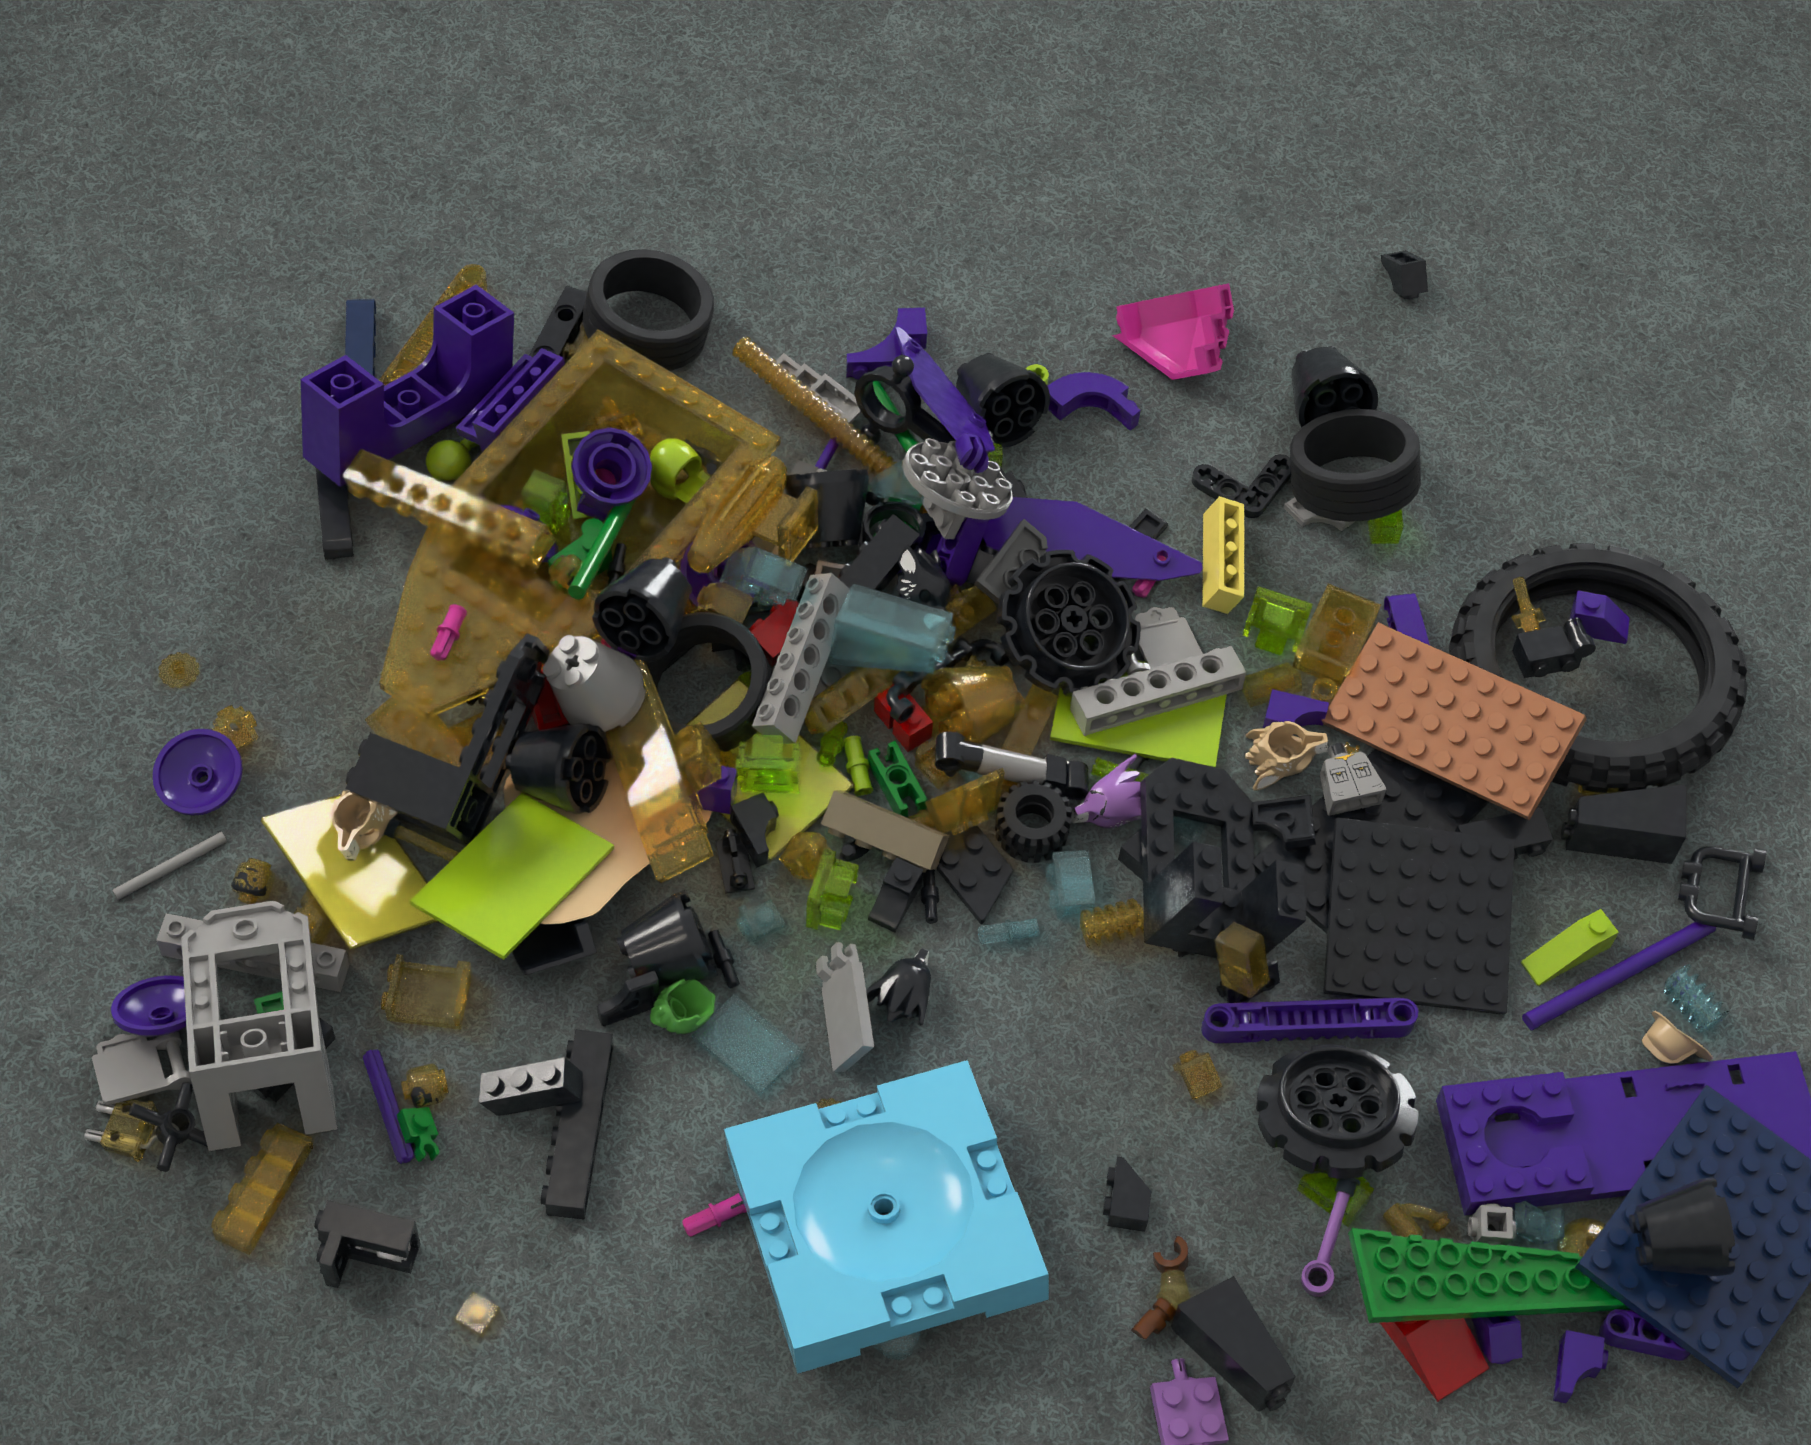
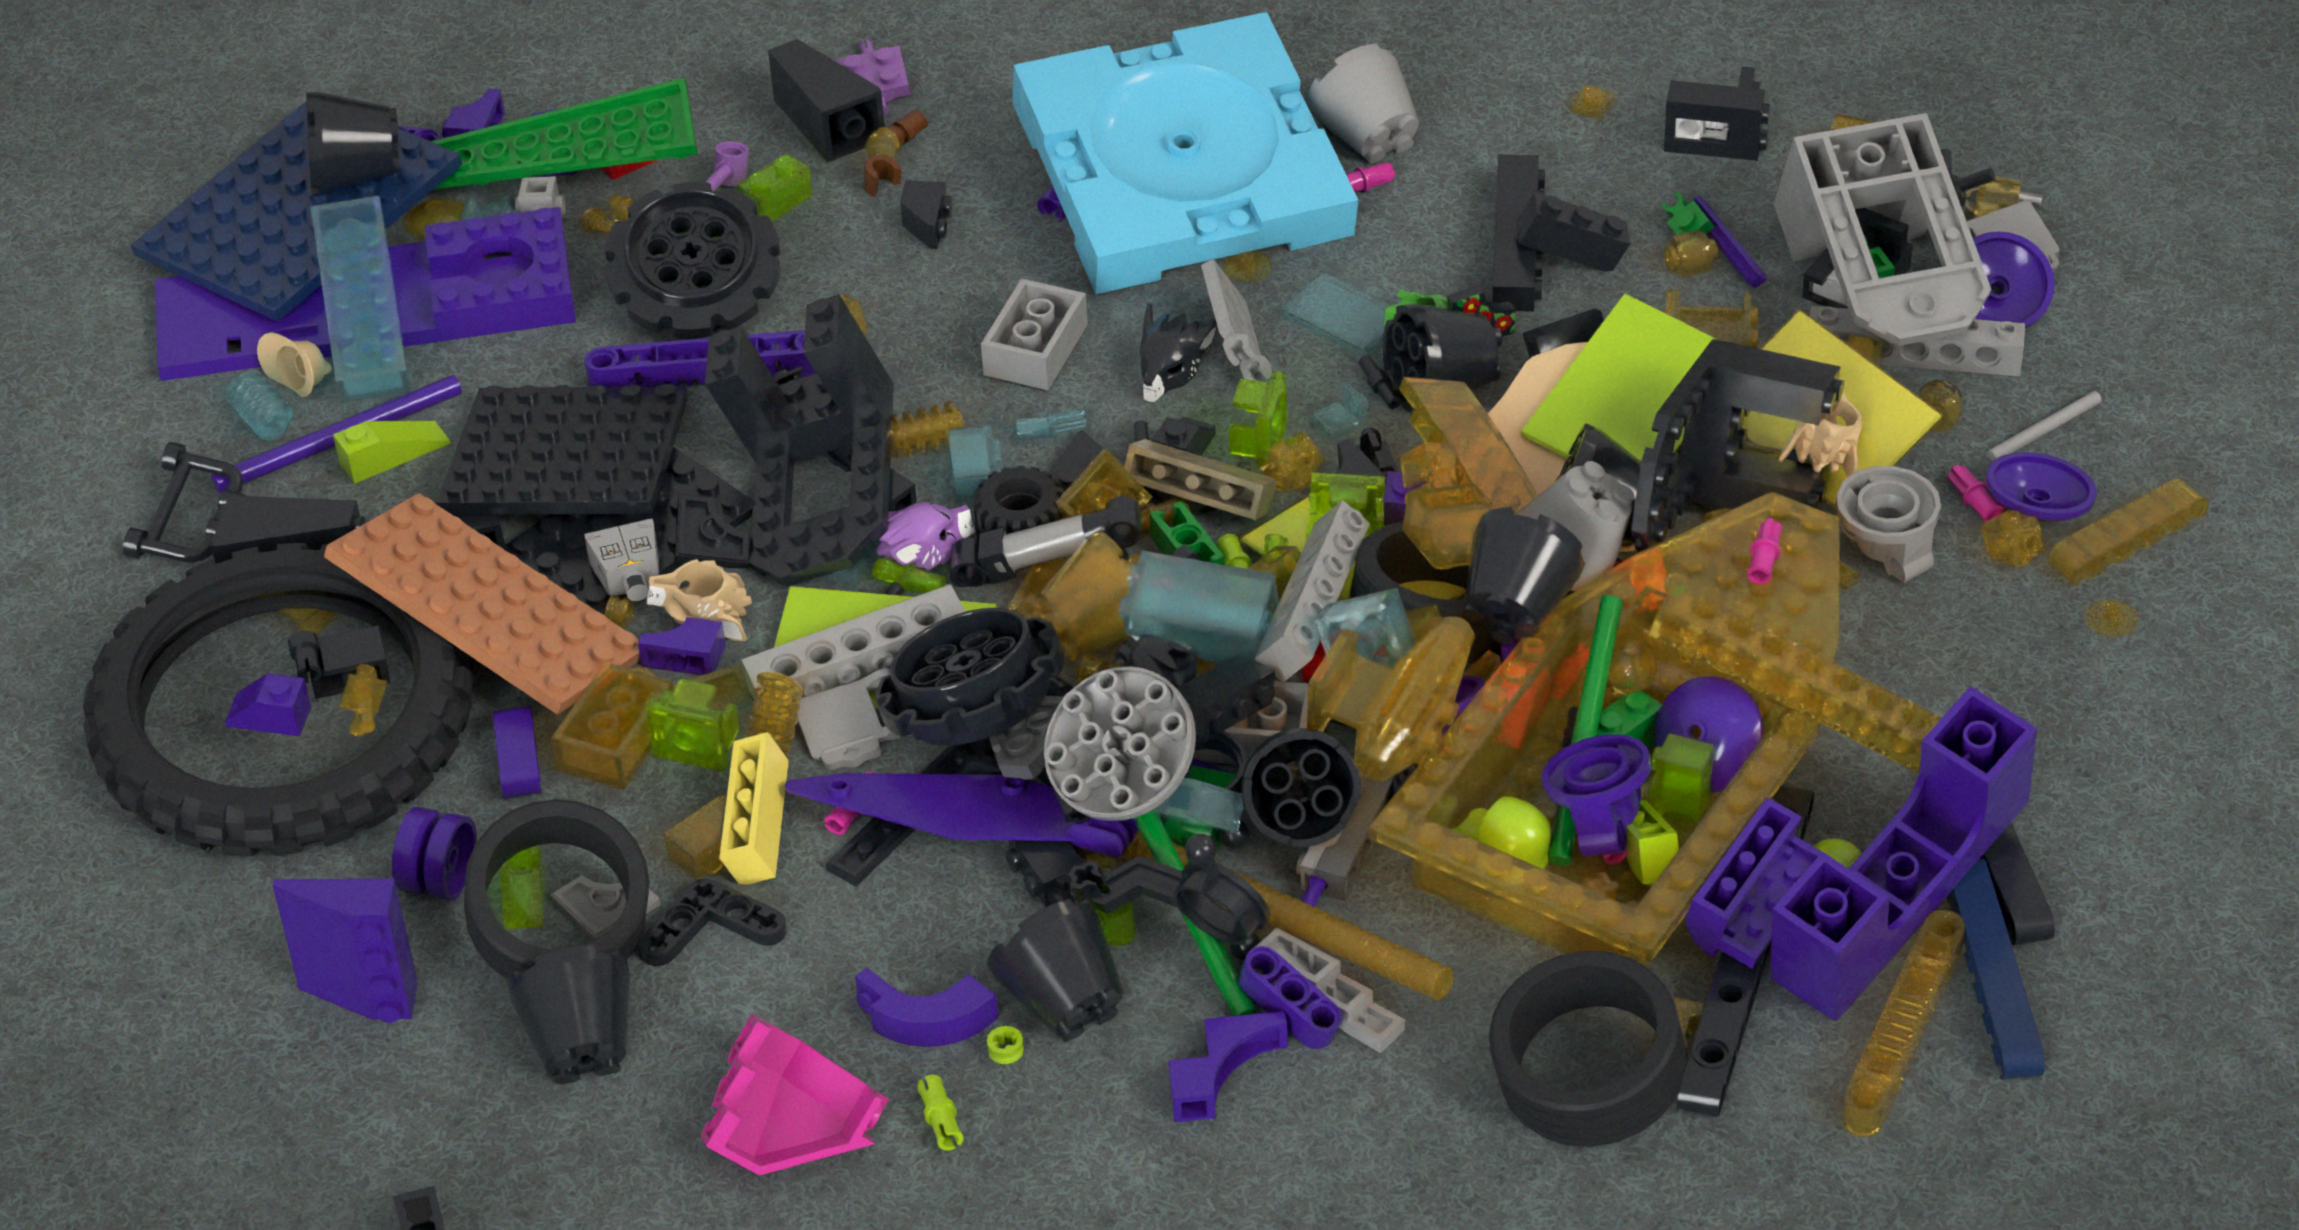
camera: 175 degrees left, 15 degrees down
dark purple wing [894,327,995,473] -> none
clear yellow piece [1215,922,1270,998] -> none
none -> dark purple slope [272,878,418,1022]
none -> clear light blue brick [310,196,411,403]
none -> dark purple wheel [392,807,477,900]
none -> clear yellow slope [664,793,727,881]
none -> clear neon green brick [737,153,812,222]
none -> clear yellow piece [746,672,803,756]
none -> lime pin [917,1074,964,1151]
none -> light grey brick [981,279,1088,390]
none -> dark purple beam [1239,946,1342,1049]
none -> light grey cone [1306,44,1419,164]
none -> clear yellow slope [1402,483,1493,569]
none -> light grey piece [1836,466,1941,585]
none -> dark pink axle [1947,465,2004,524]
none -> clear yellow beam [2048,478,2209,586]

